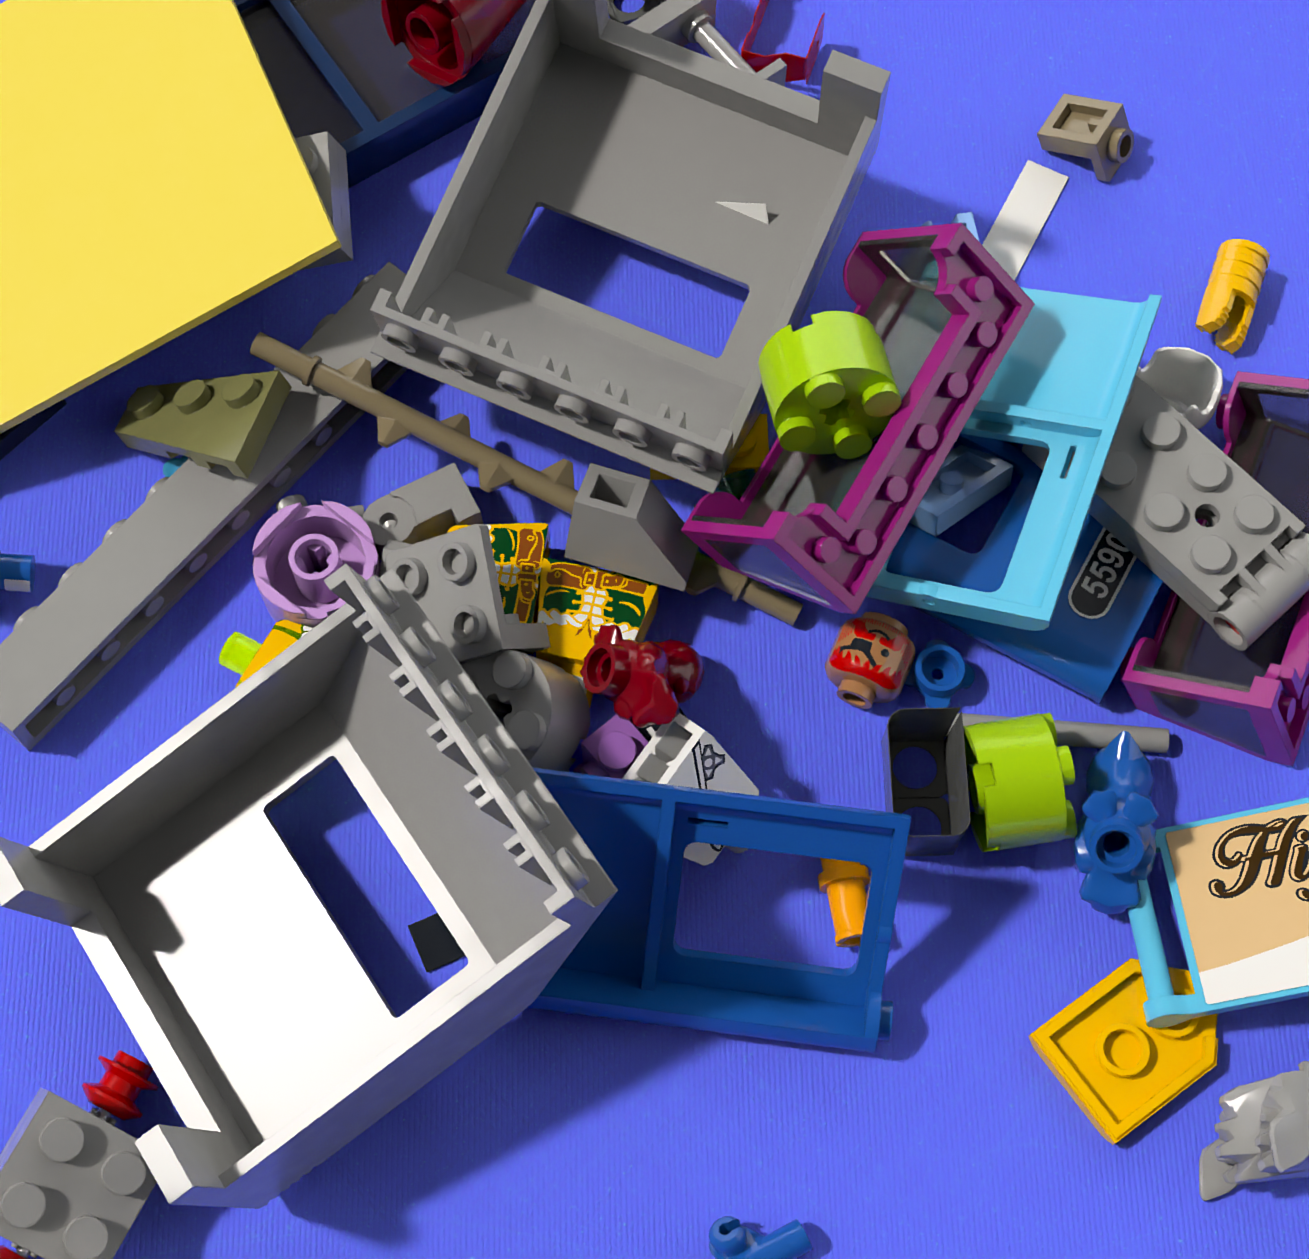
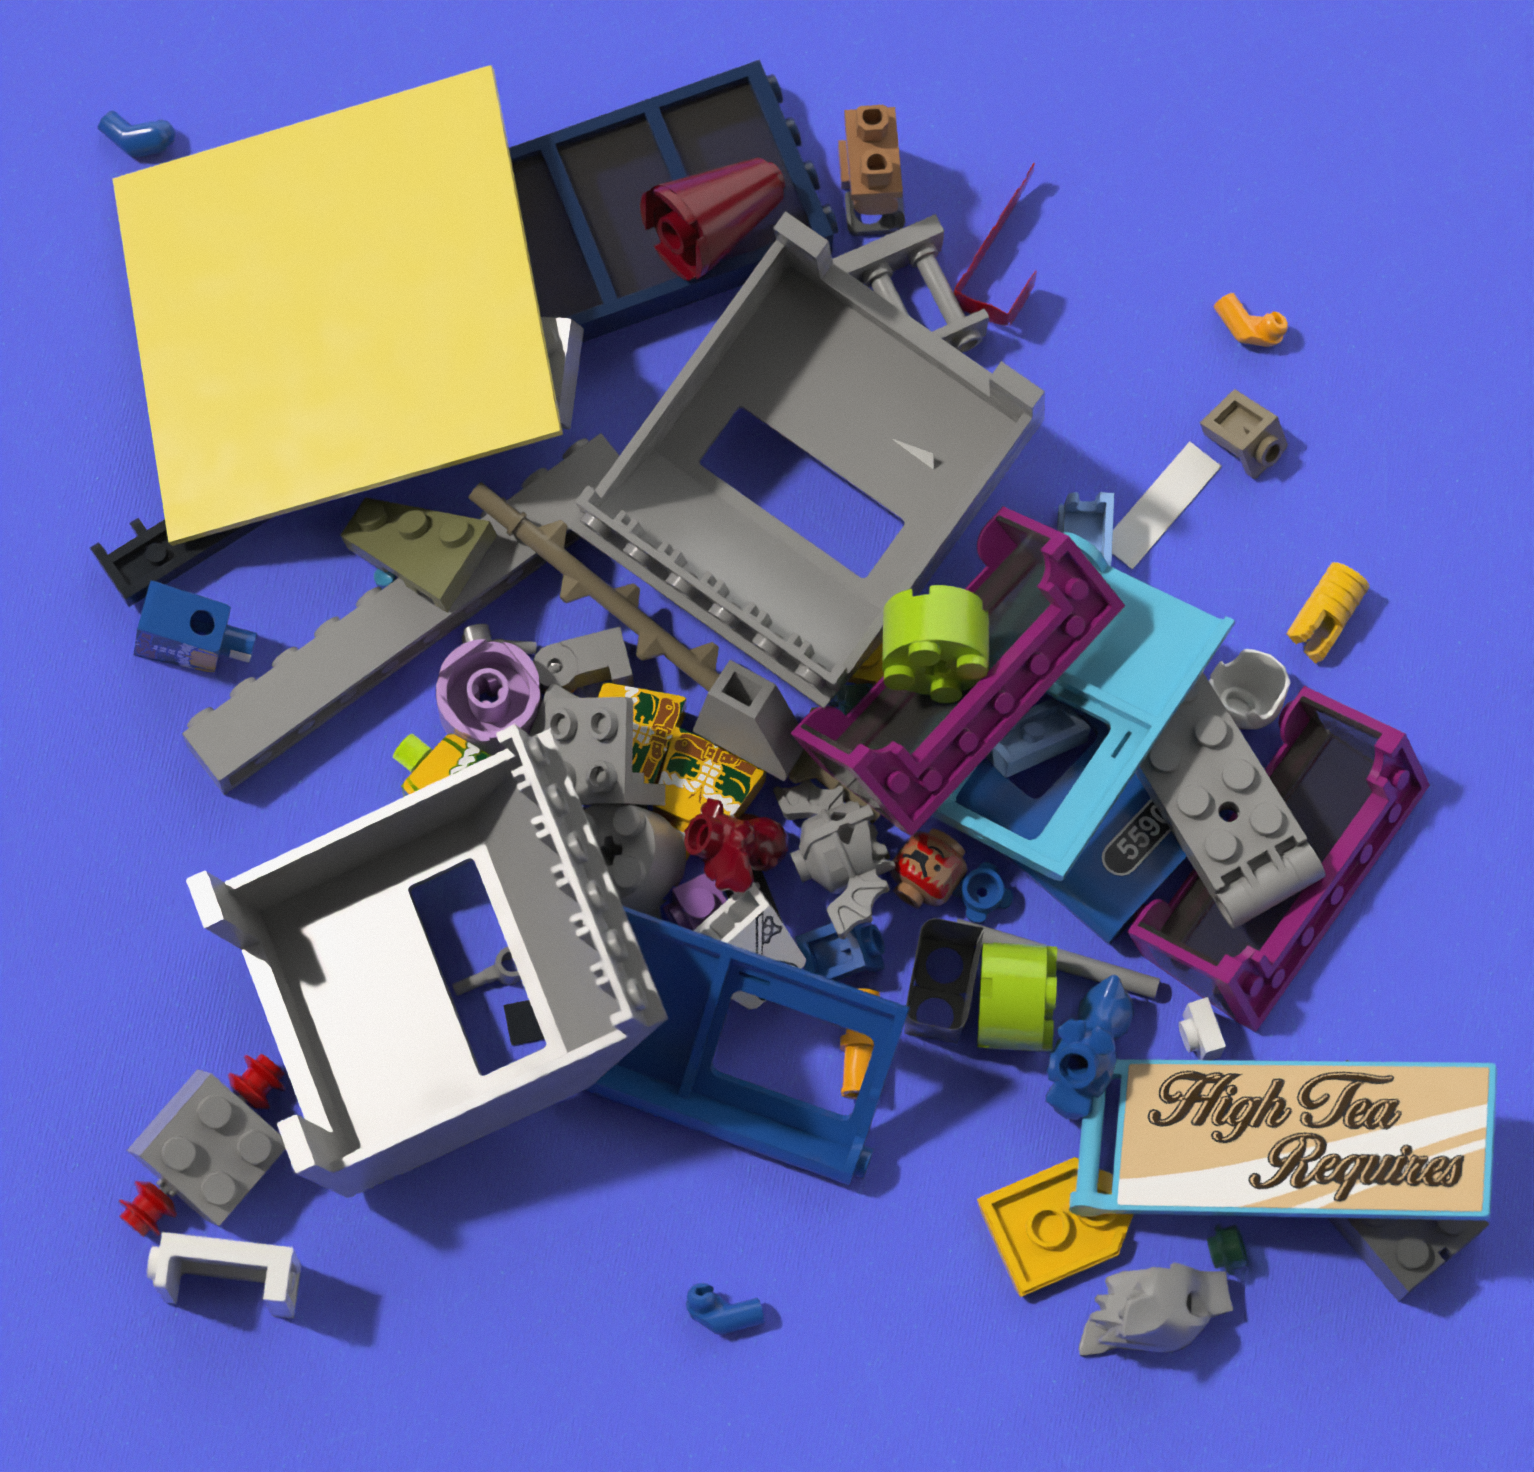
camera: 10 degrees right, 5 degrees up
none -> light grey hand [452,947,521,996]
none -> light grey helmet [773,780,896,940]
none -> blue bracket [795,922,885,981]
none -> white plate [1178,997,1226,1060]
none -> light orange arm [1213,293,1288,347]

